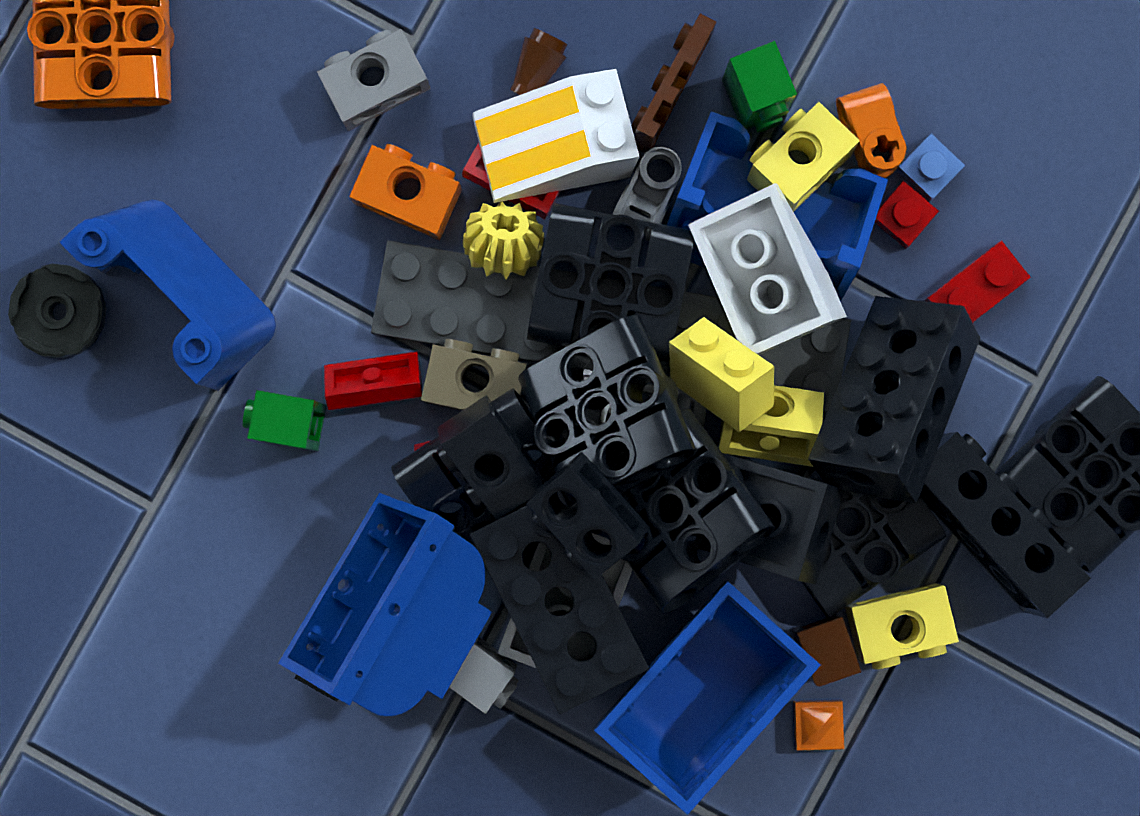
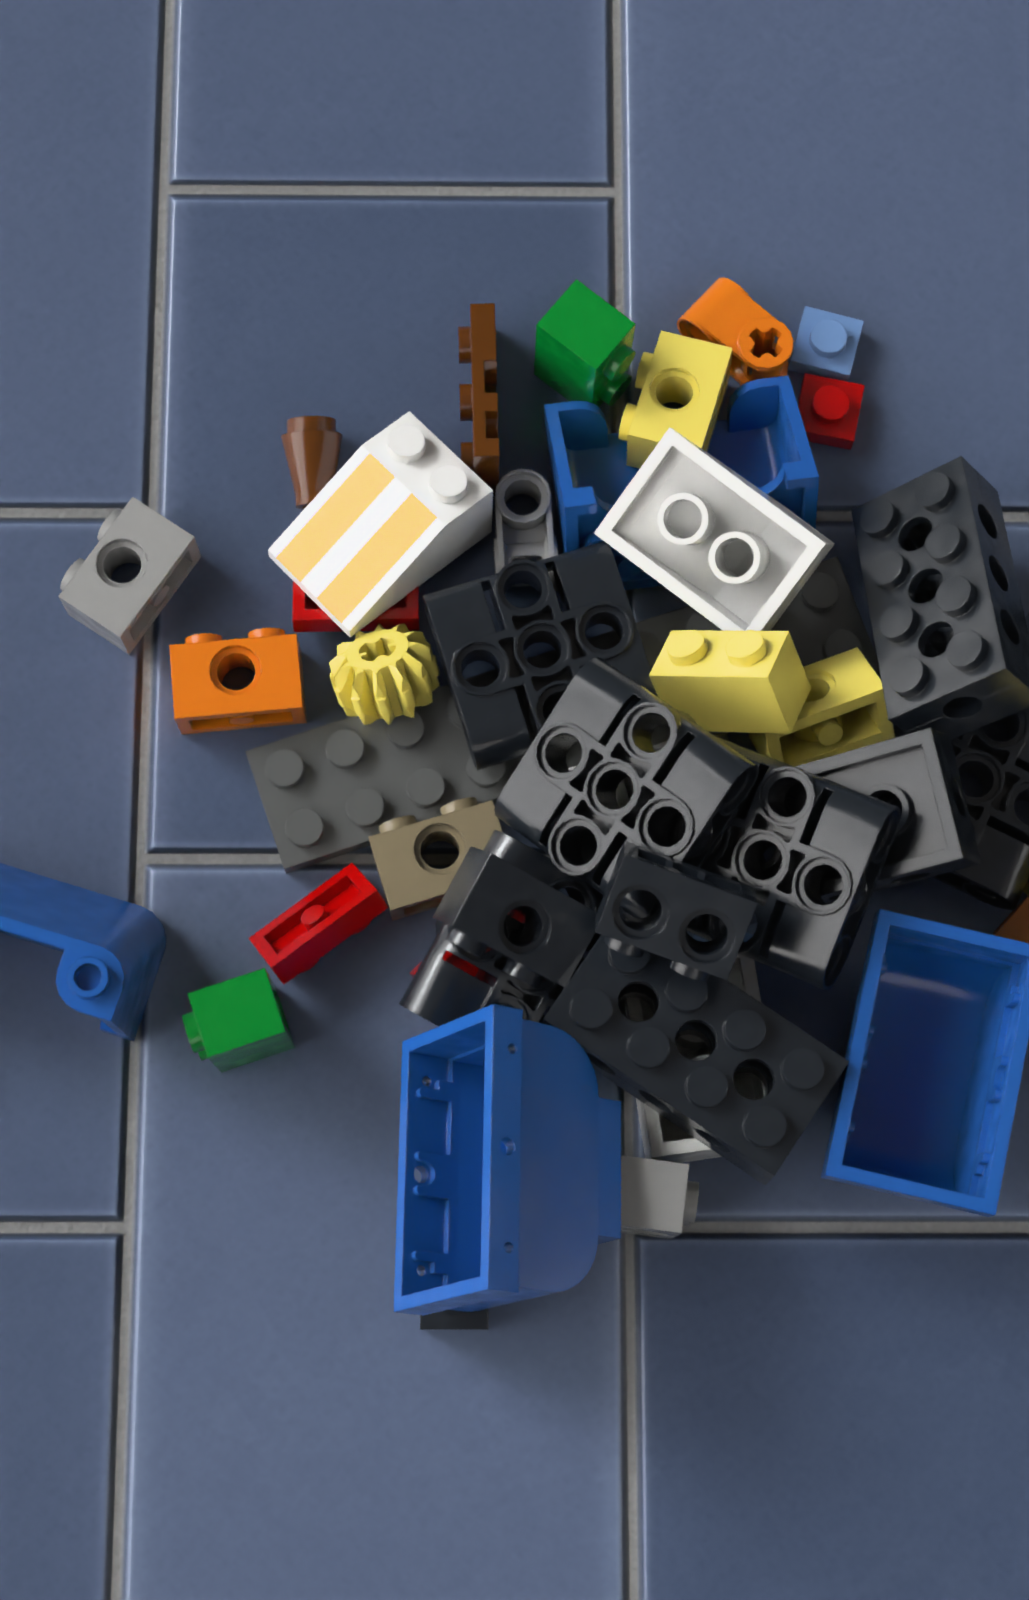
camera: 30 degrees left, 10 degrees down
red plate [925,240,1031,323] -> none

